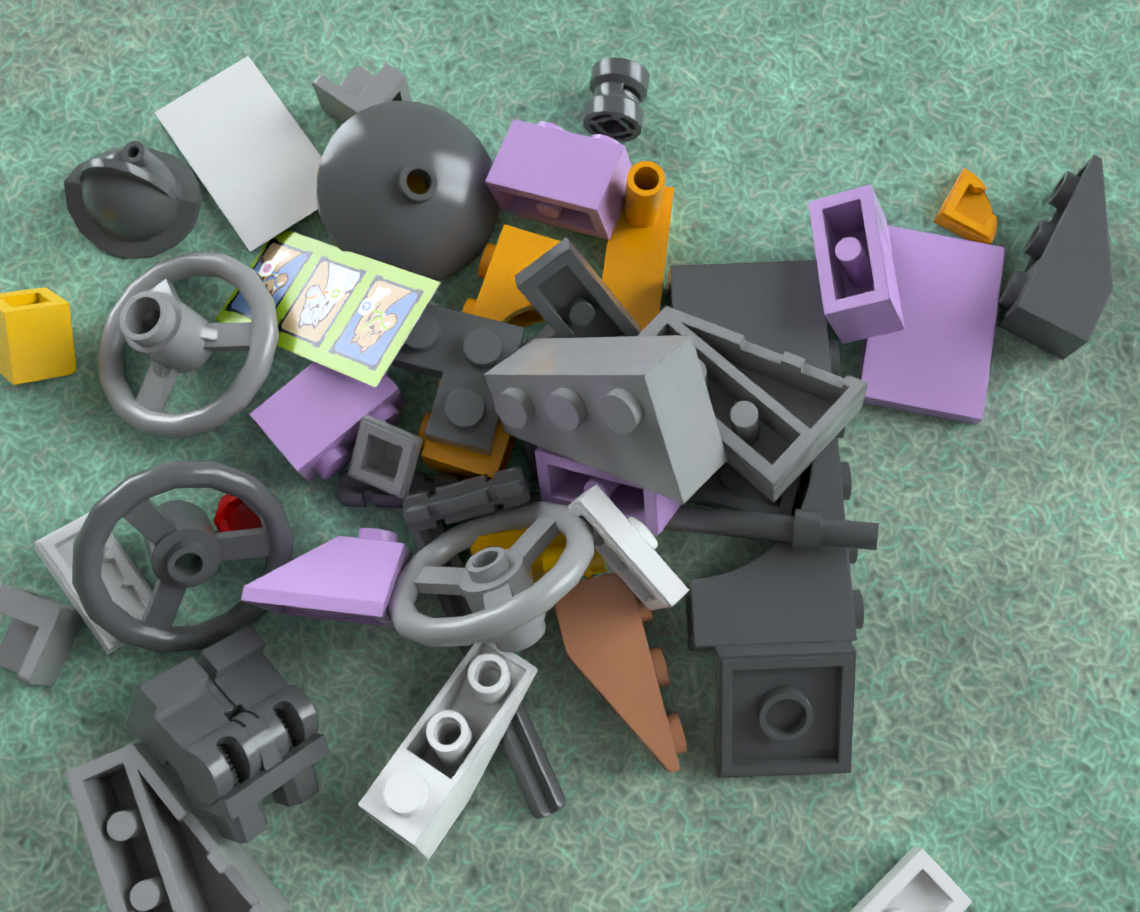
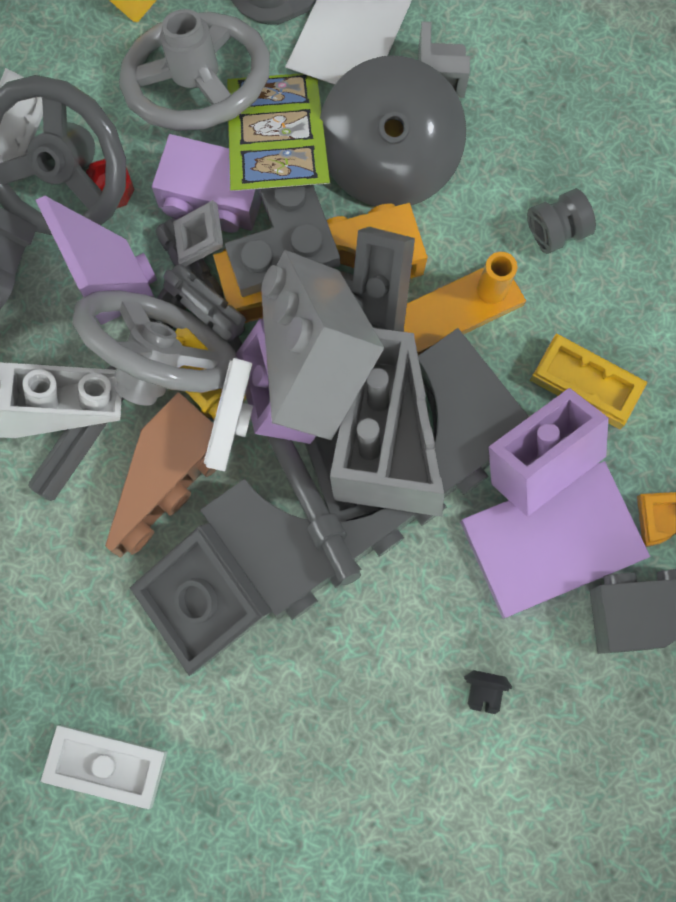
camera: 55 degrees right, 0 degrees up
lavender brick [485,119,632,240] -> none
none -> black piece [464,670,512,714]
none -> yellow plate [529,333,648,430]

